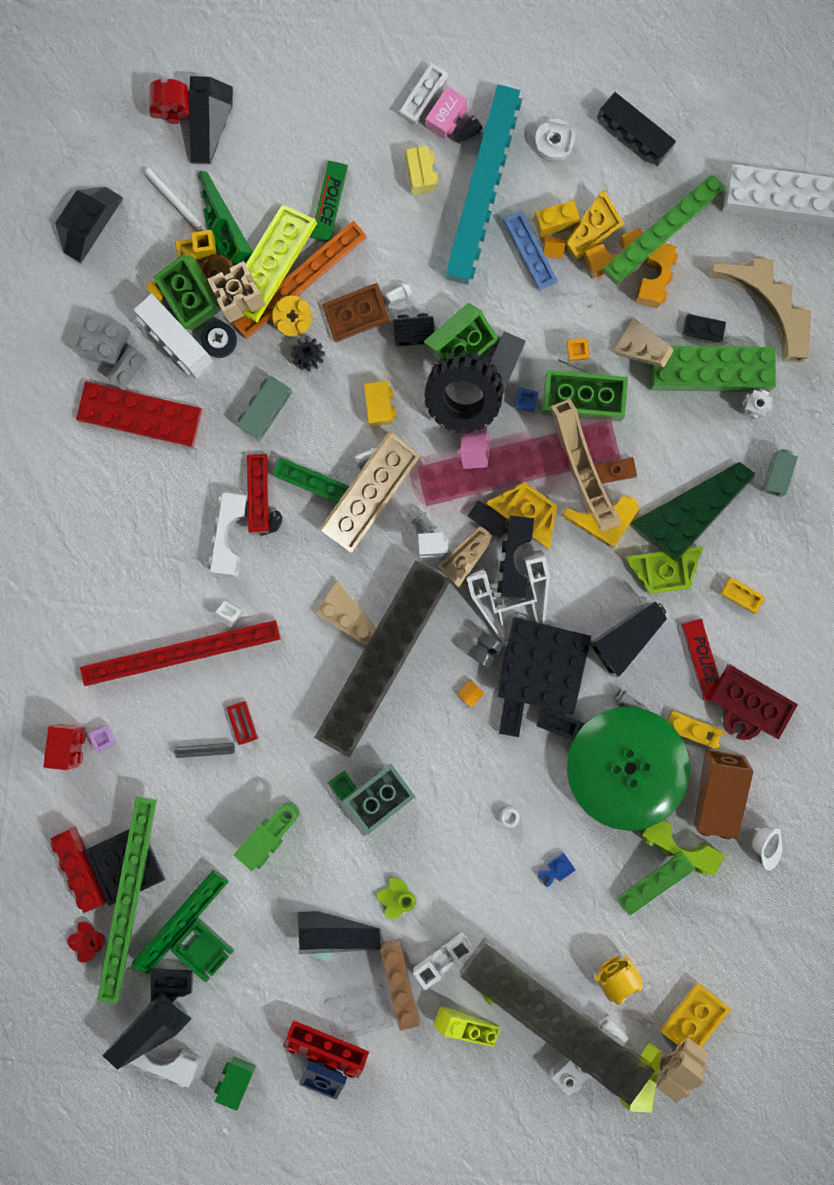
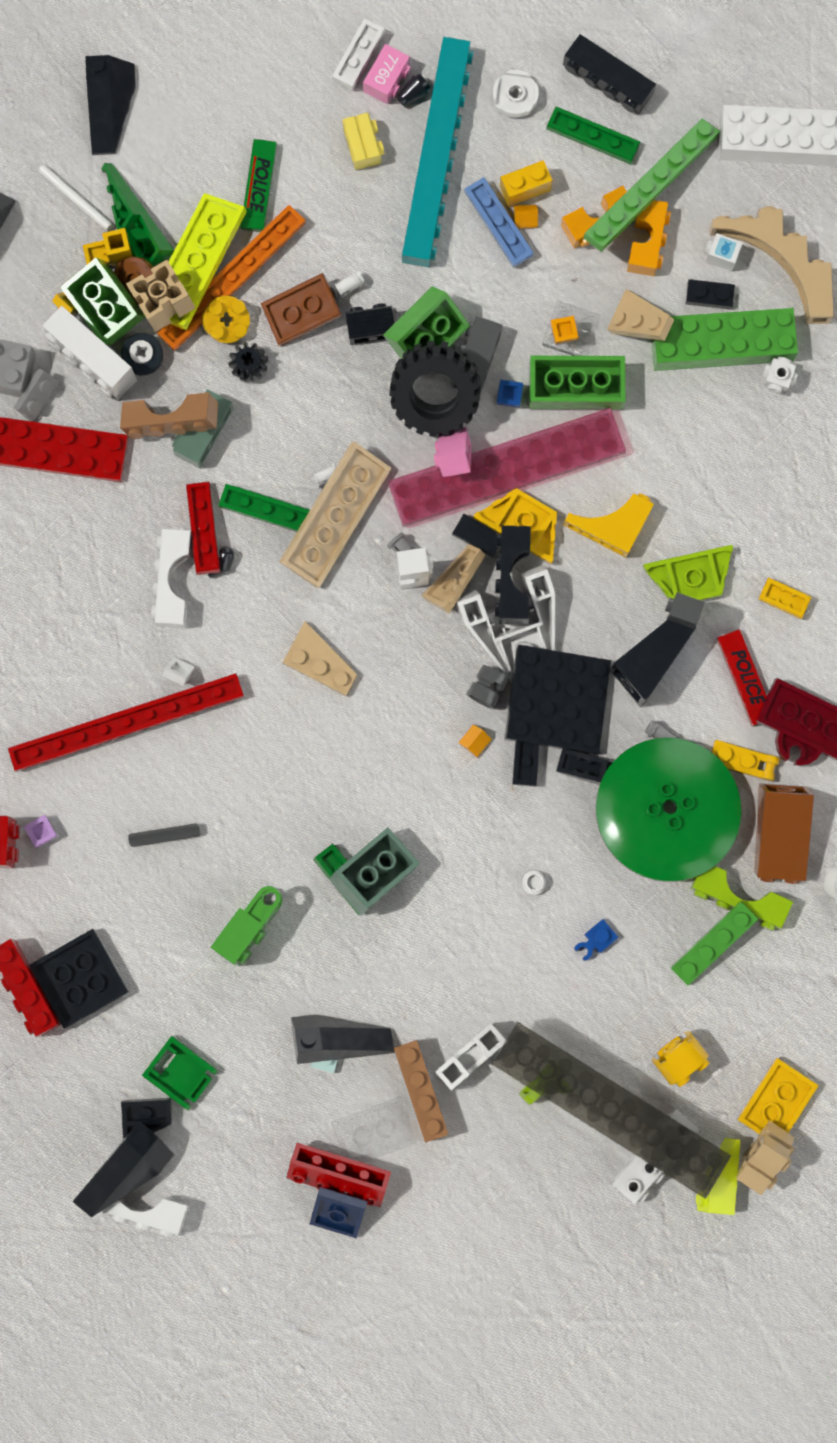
camera: 10 degrees left, 5 degrees down
red plate [67,921,105,963] -> none
bright green plate [97,796,157,1004] -> none
green plate [132,870,229,974] -> none
red brick [149,79,189,124] -> none
green brick [214,1056,256,1111] -> none
red tile [226,701,259,746] -> none
clear smoke brick [314,560,451,758] -> none
yellow brick [364,381,396,427] -> none
lime plate [376,877,416,919] -> none
neon yellow slope [433,1006,501,1047] -> none
tan arch [551,399,621,532] -> none
yellow wing [565,190,624,260] -> none
dark orange plate [594,457,637,484] -> none
dark green wing [630,462,756,562] -> none
sand green brick [761,449,798,497] -> none
none -> medium nougat arch [120,392,218,439]
none -> green tile [546,106,640,165]
none -> dark grey brick [665,592,705,629]
none -> white brick [704,233,743,271]

